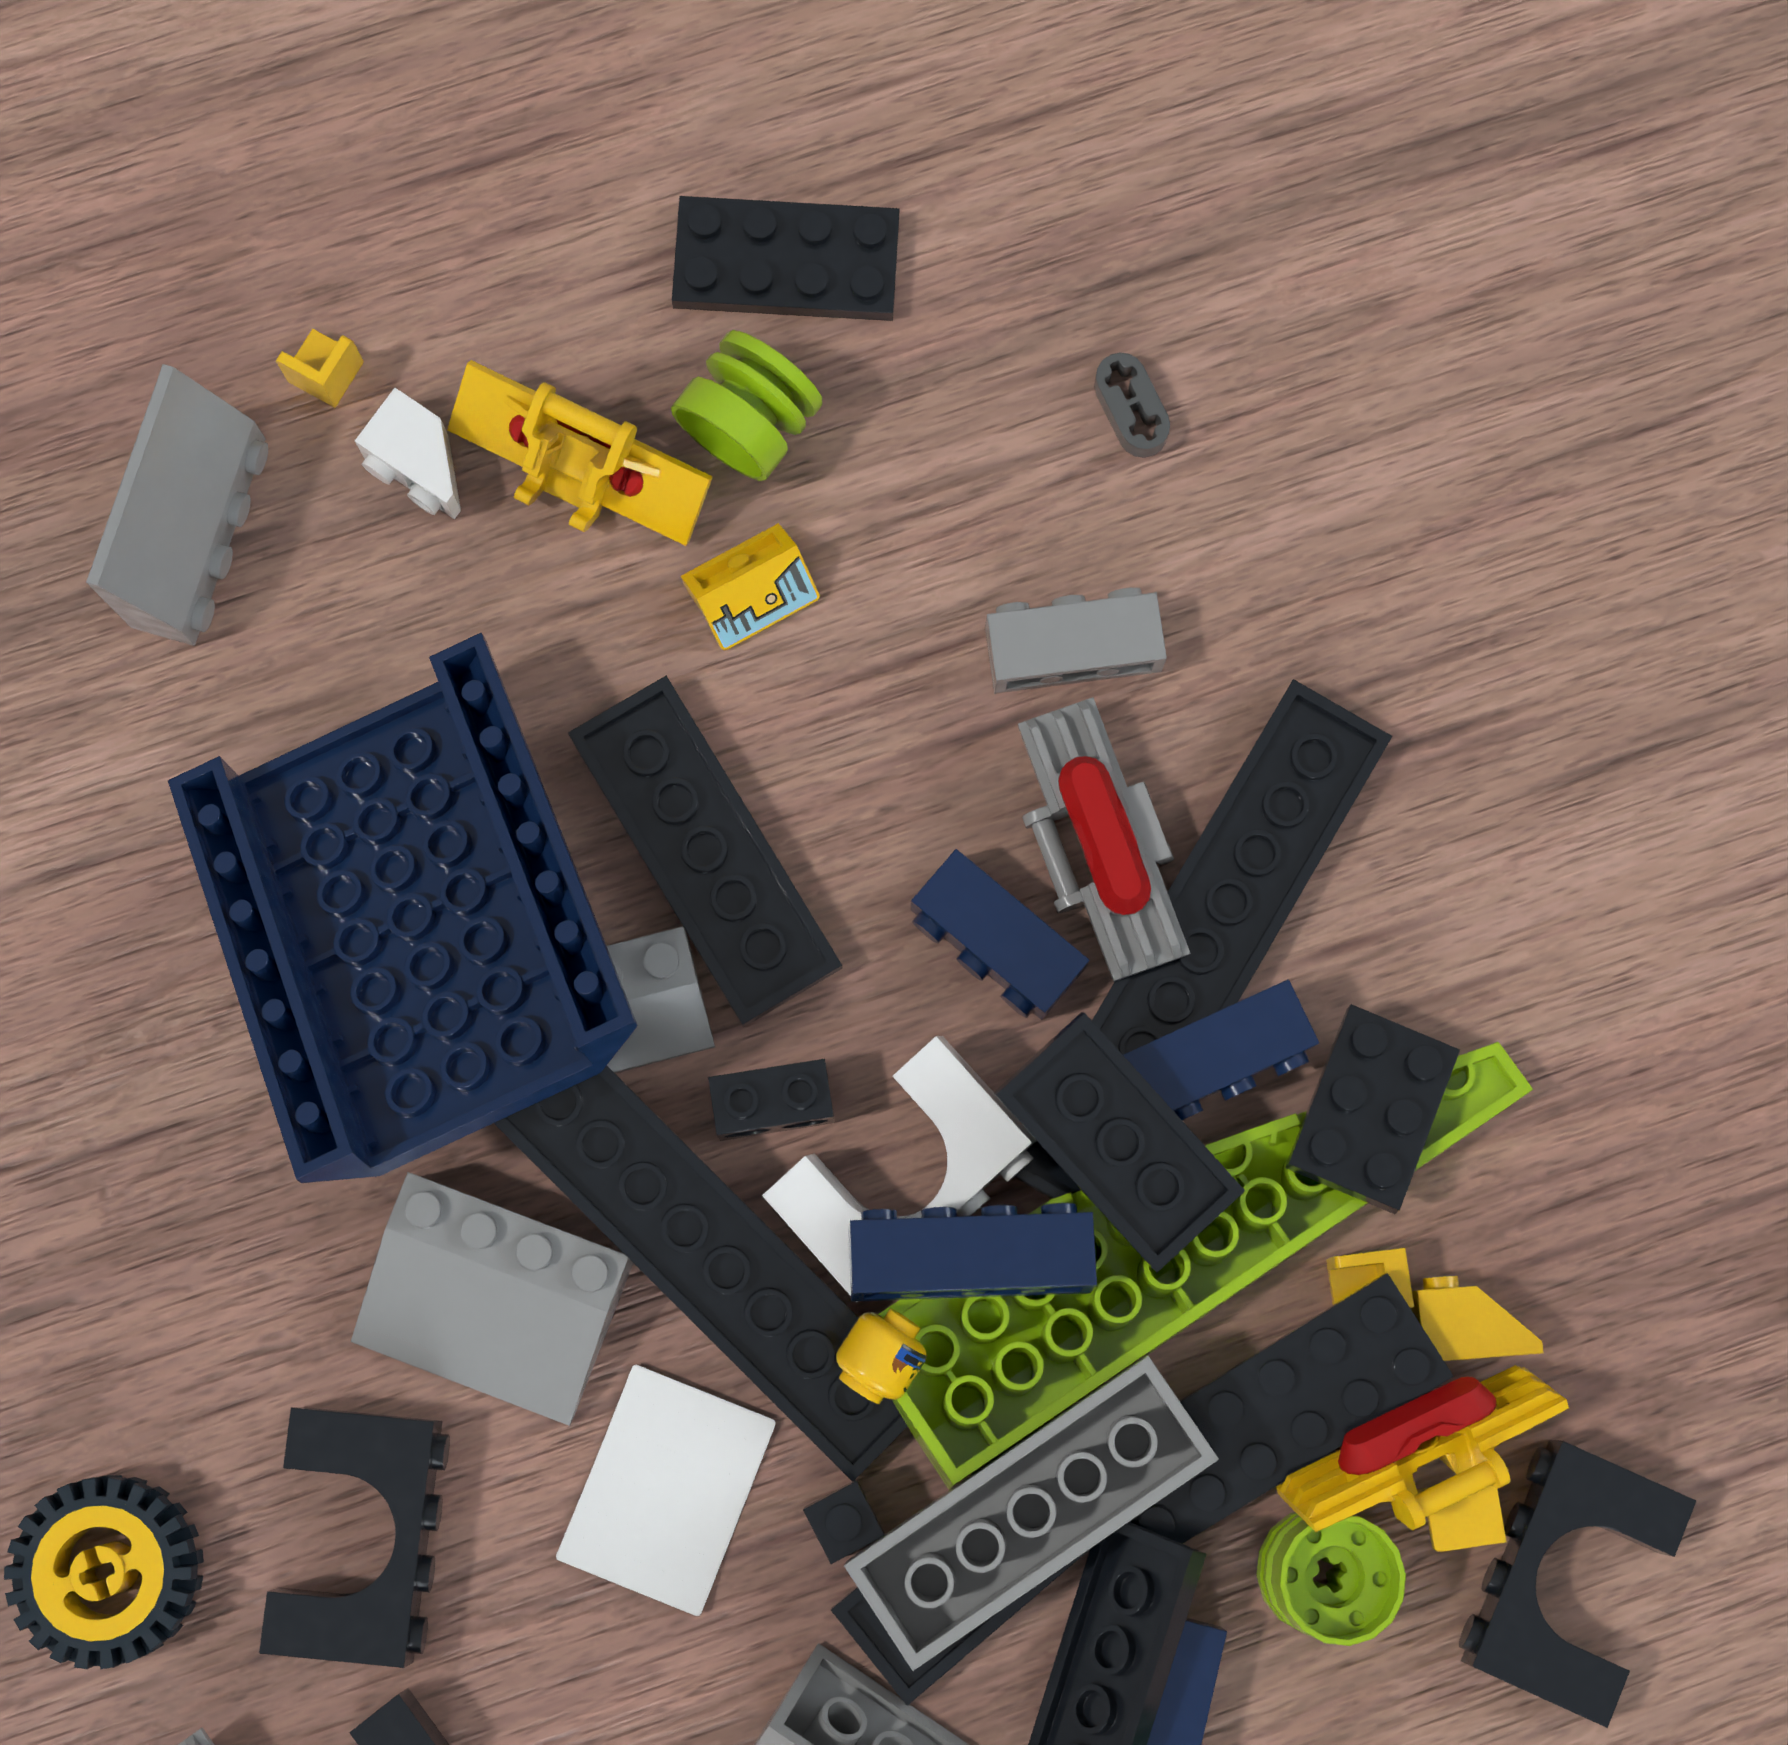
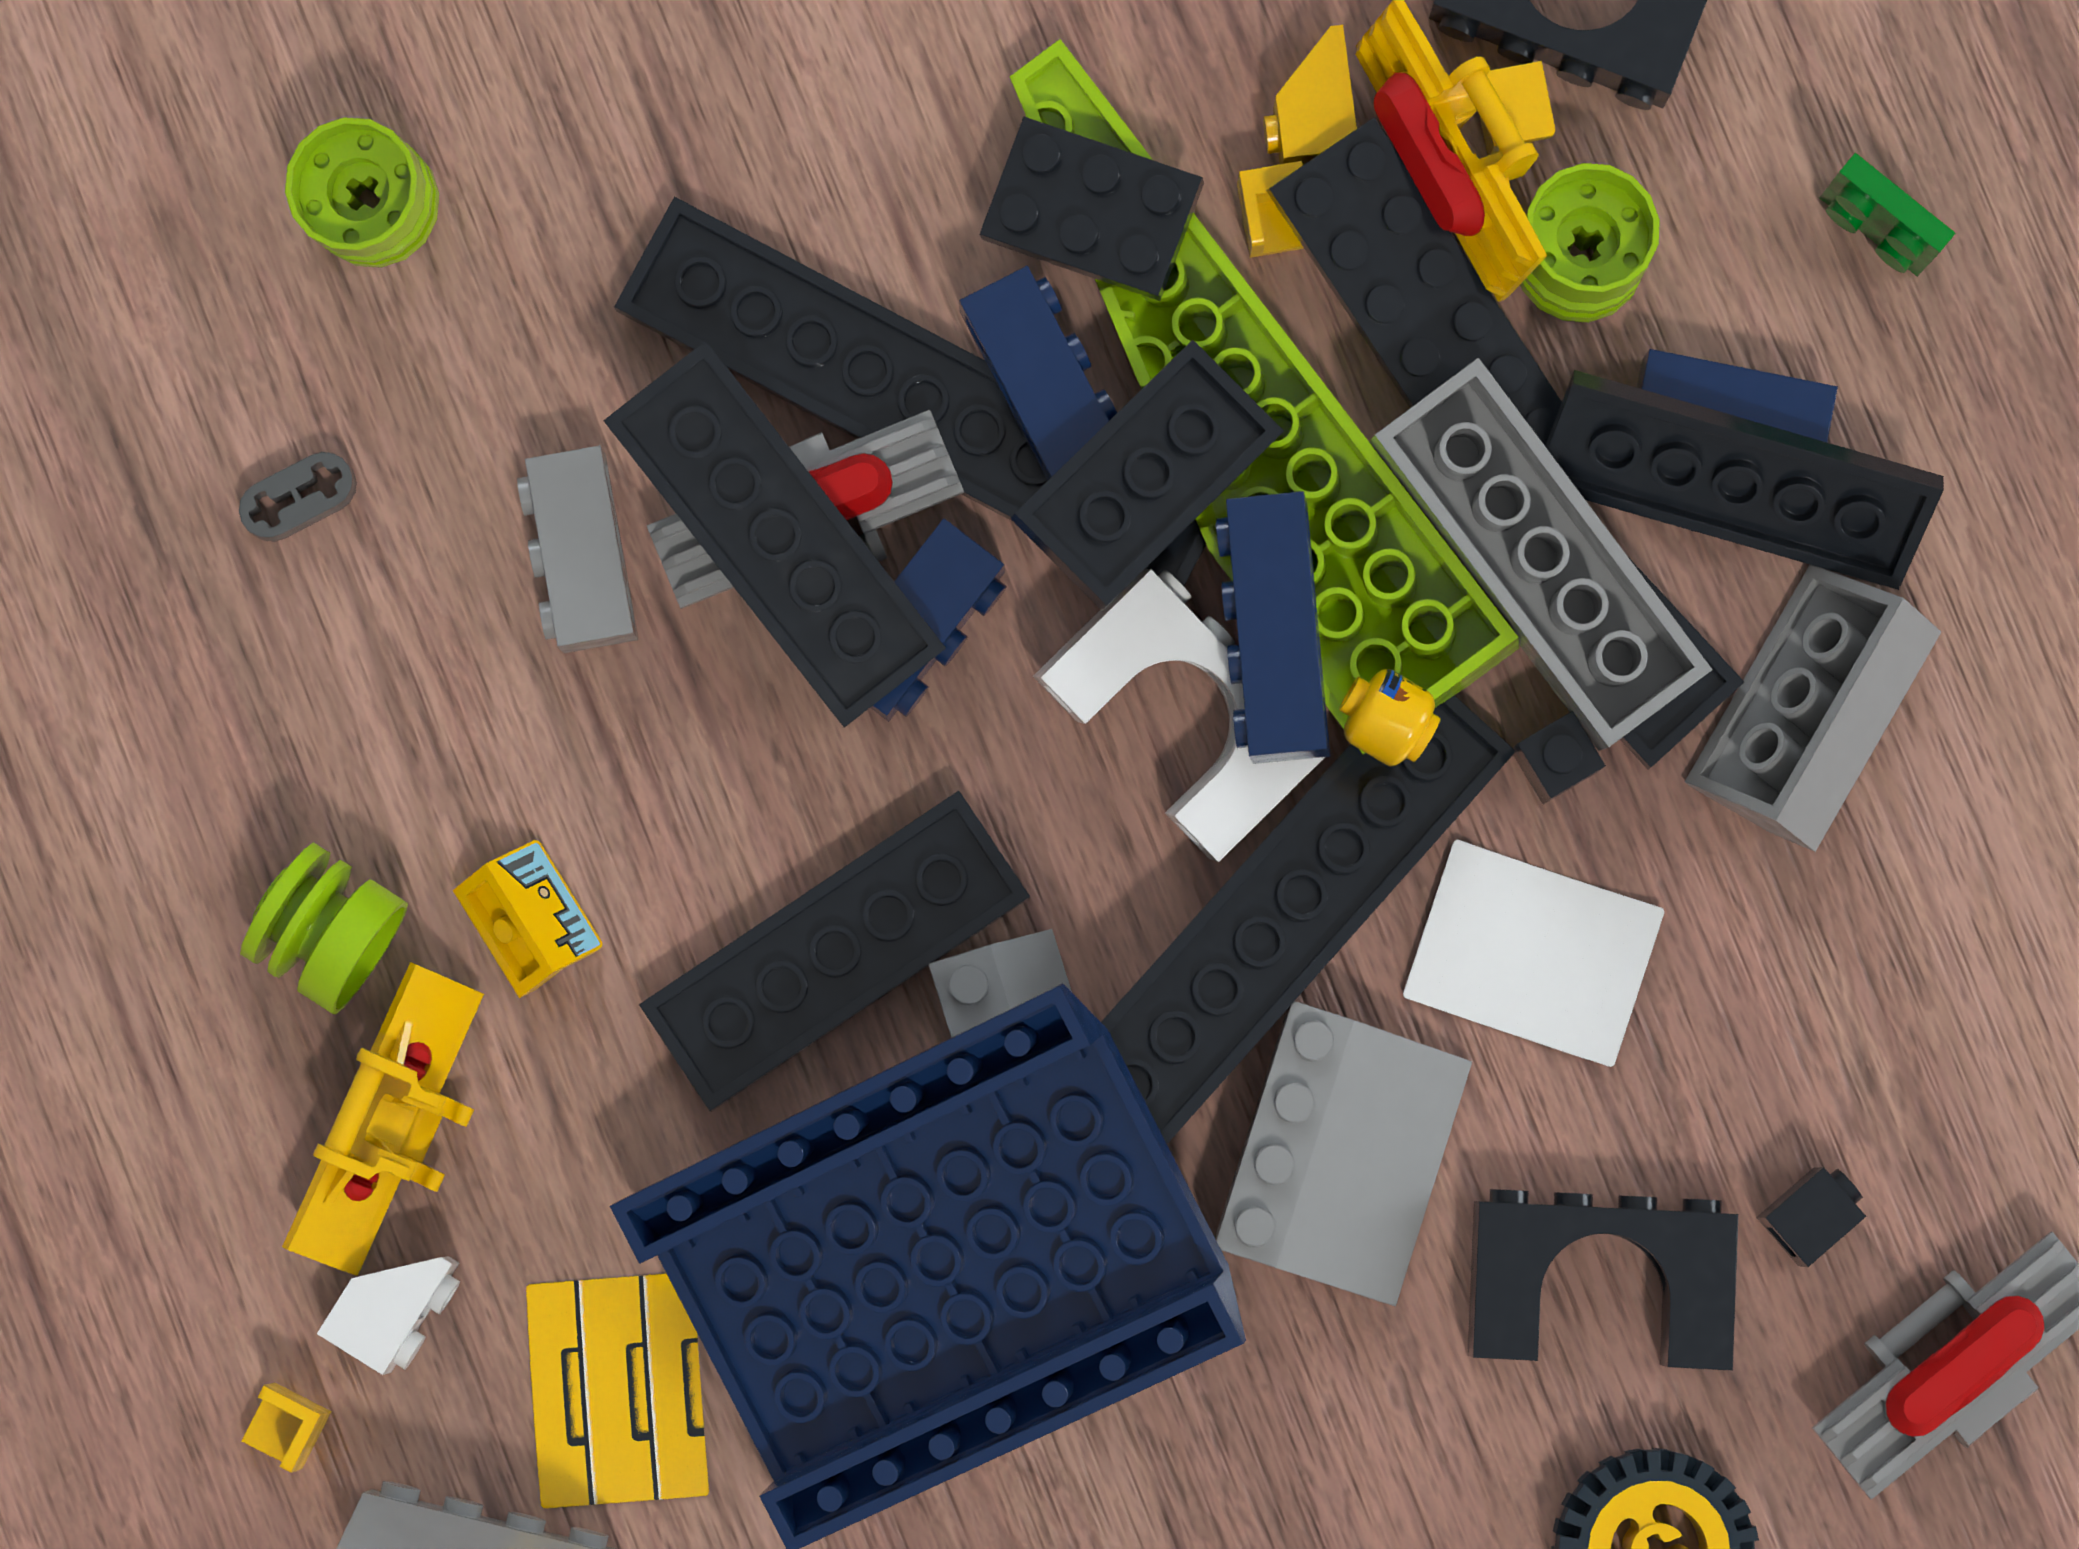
camera: 90 degrees left, 5 degrees up
black plate [672,196,900,321] -> none
black brick [708,1059,835,1141] -> none
none -> lime wheel [285,117,439,268]
none -> yellow sticker [526,1274,709,1508]
none -> black plate [603,341,946,728]

